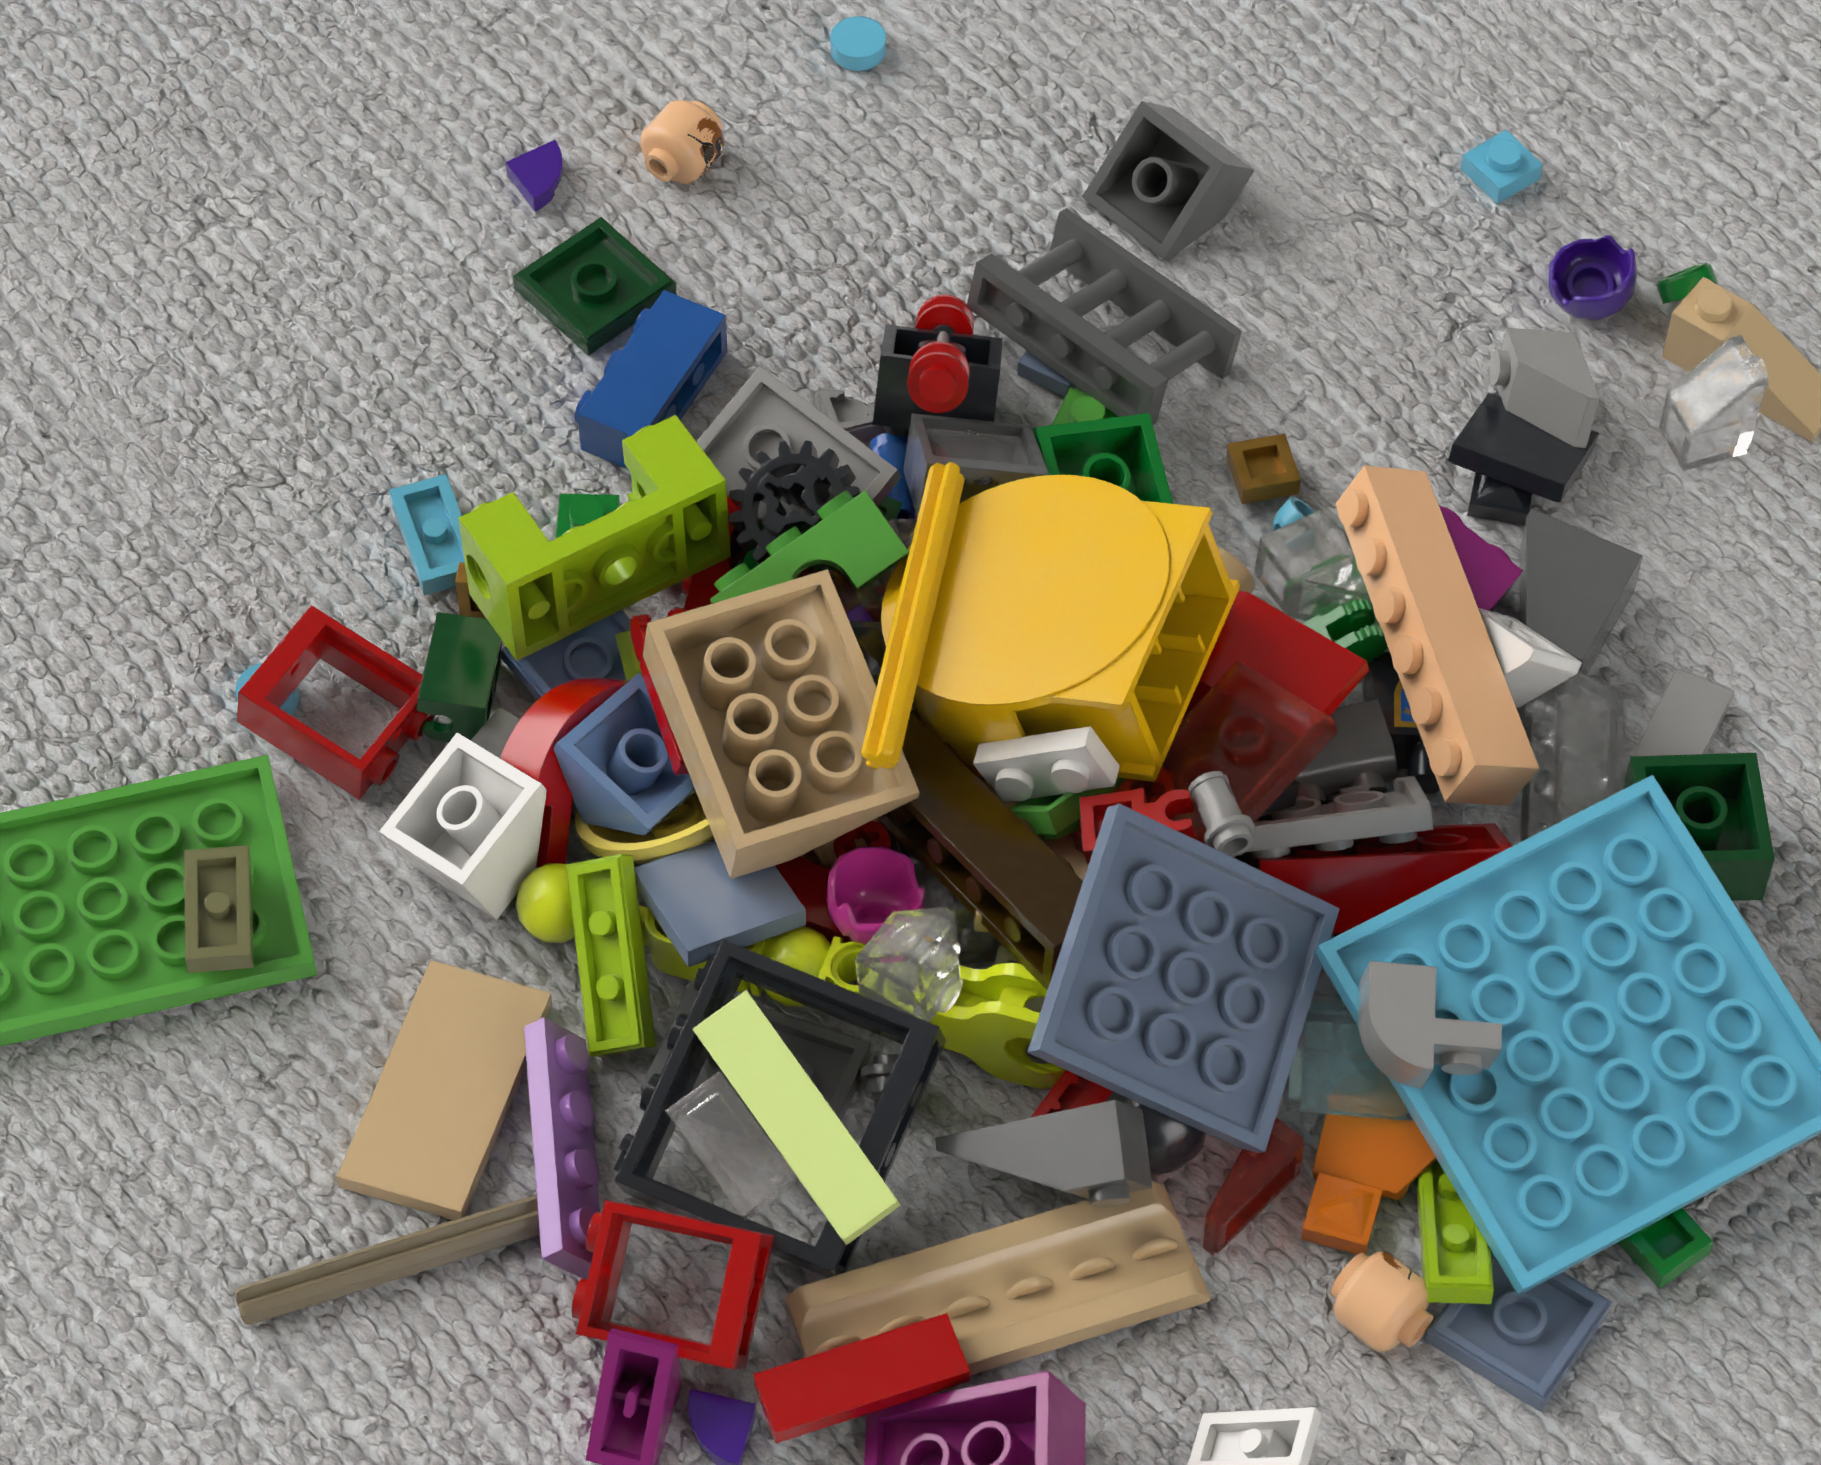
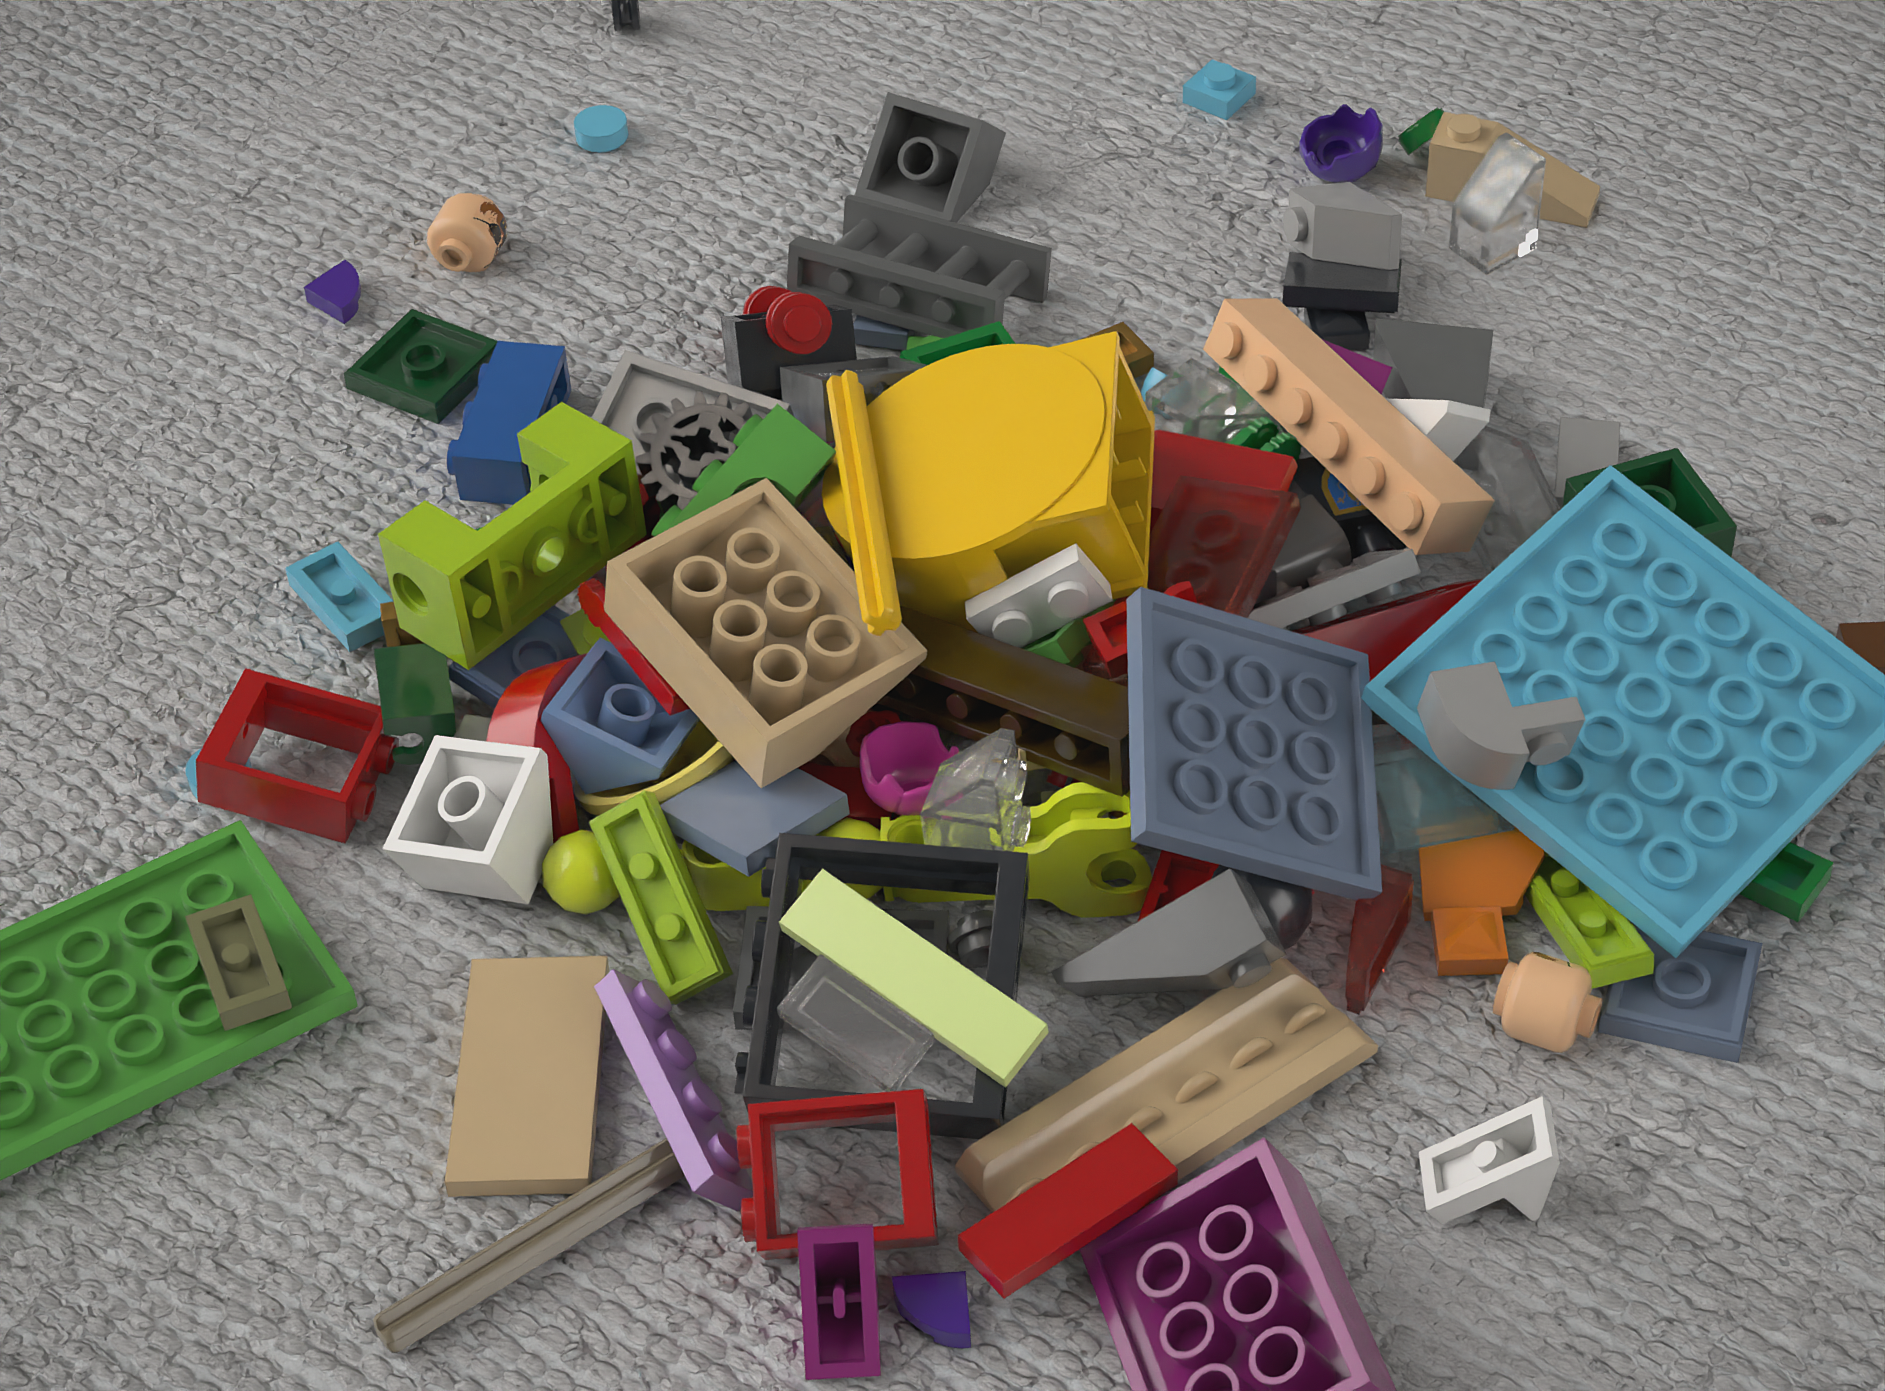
camera: 15 degrees left, 10 degrees down
light grey pin [1188,771,1255,857] -> none

